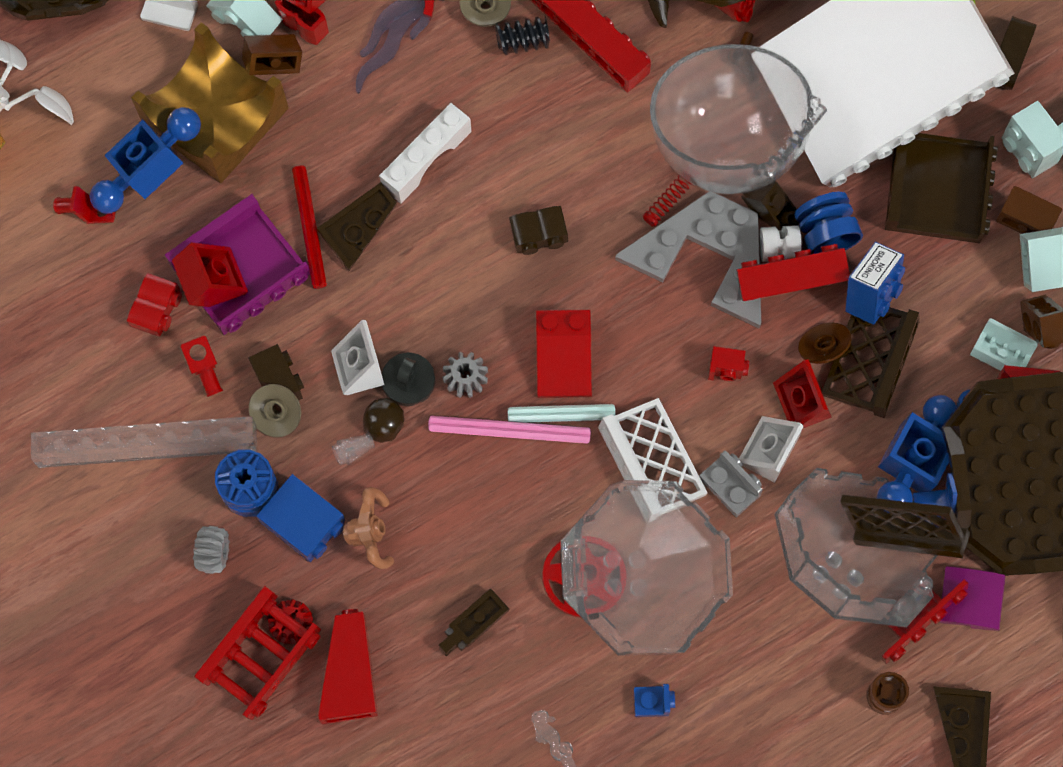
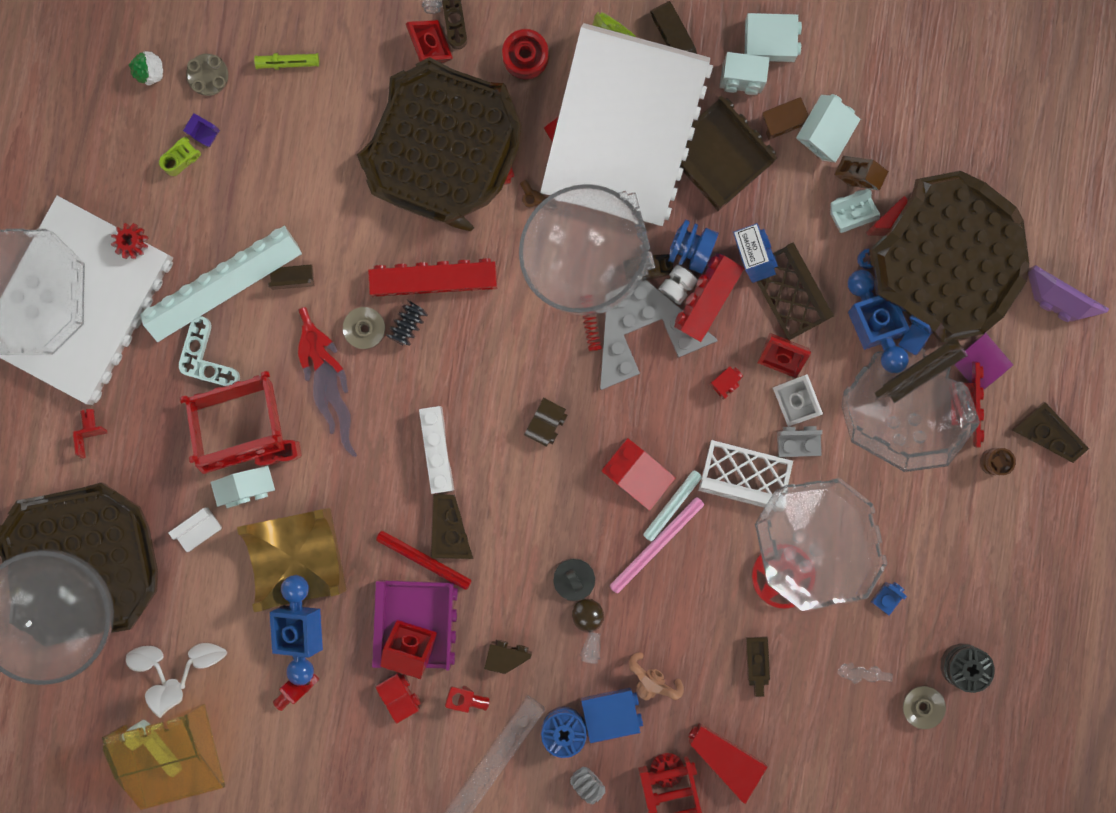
camera: 50 degrees left, 15 degrees up
reddish brown brick [242,34,302,75] -> none
dark tan dish [249,384,302,437] -> none
white slope [331,320,384,395] -> none
light grey gear [442,352,488,398] -> none
reddish brown dish [798,322,852,364] -> none

